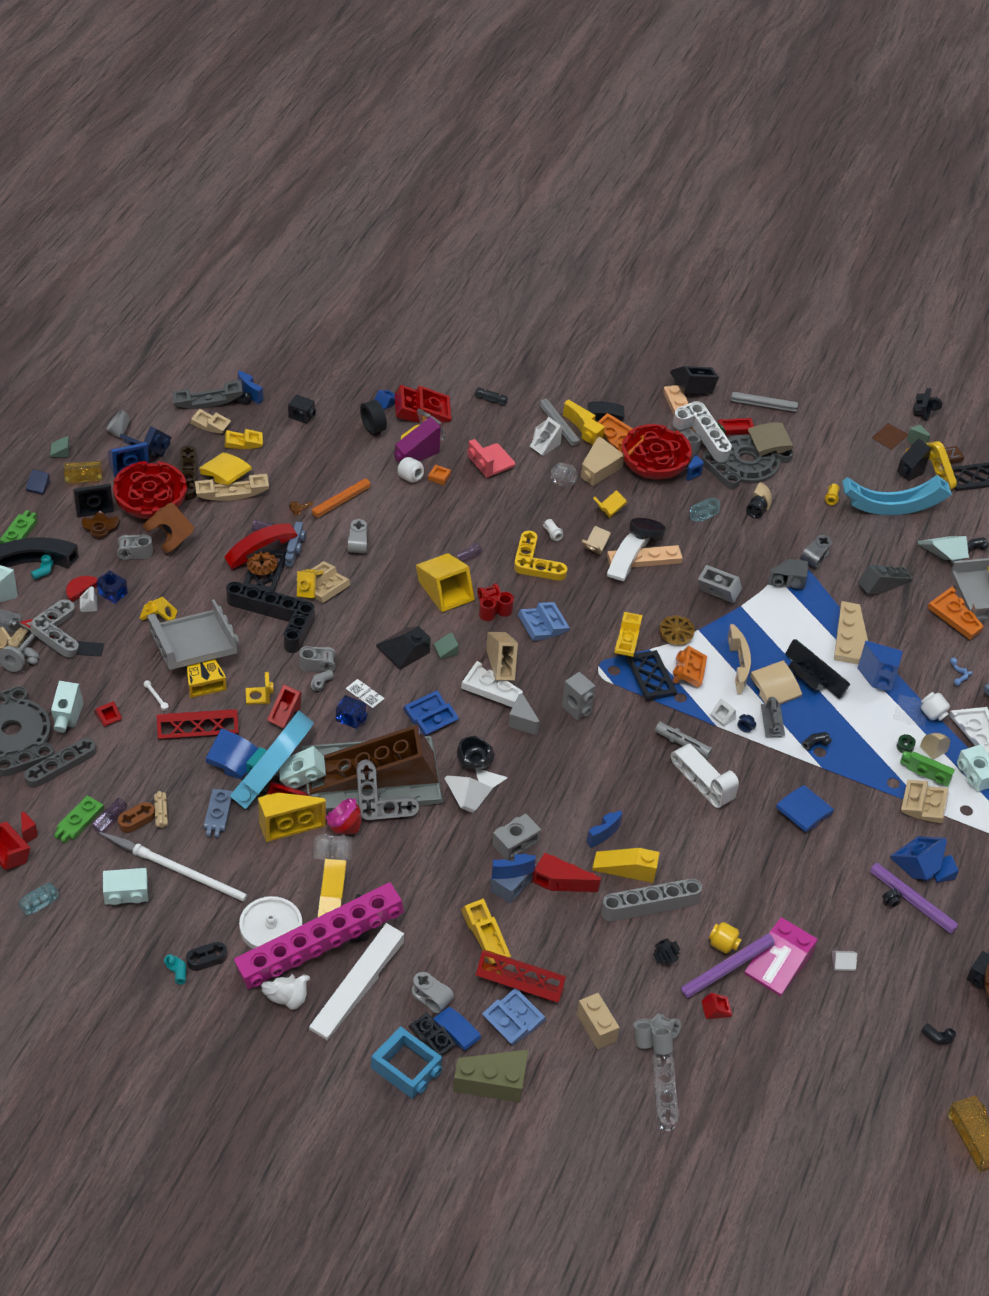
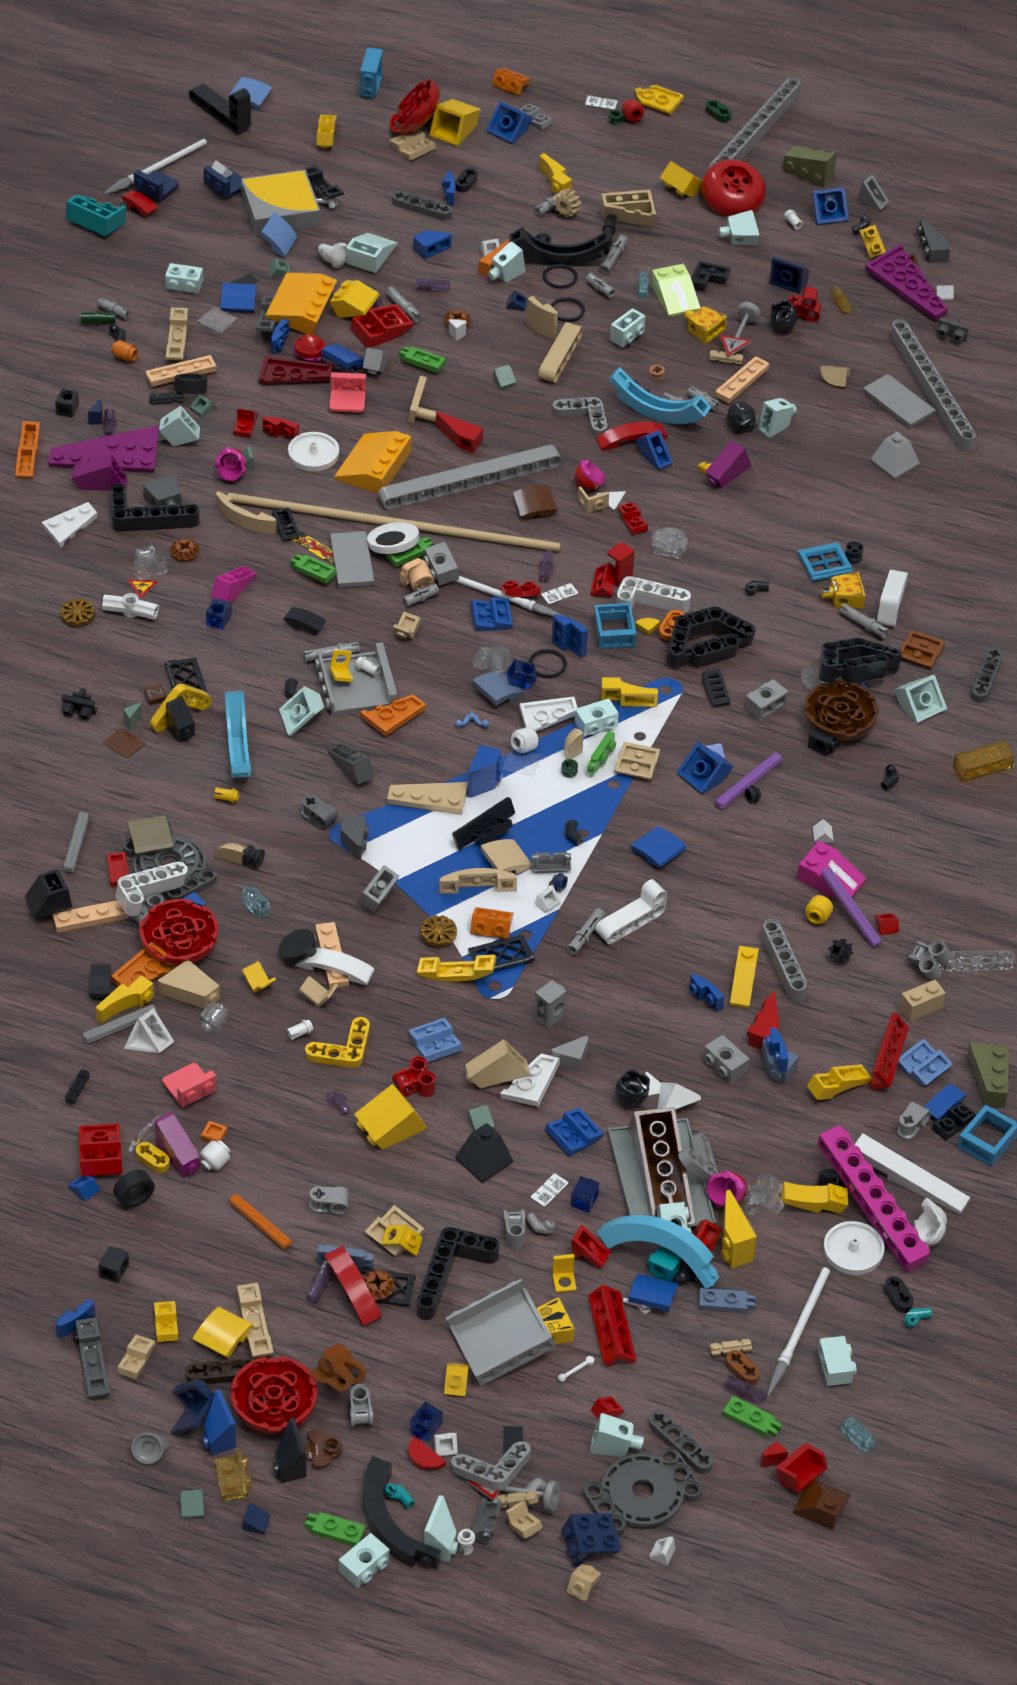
camera: 90 degrees left, 0 degrees up
clear orange hand [289,501,314,515] -> none

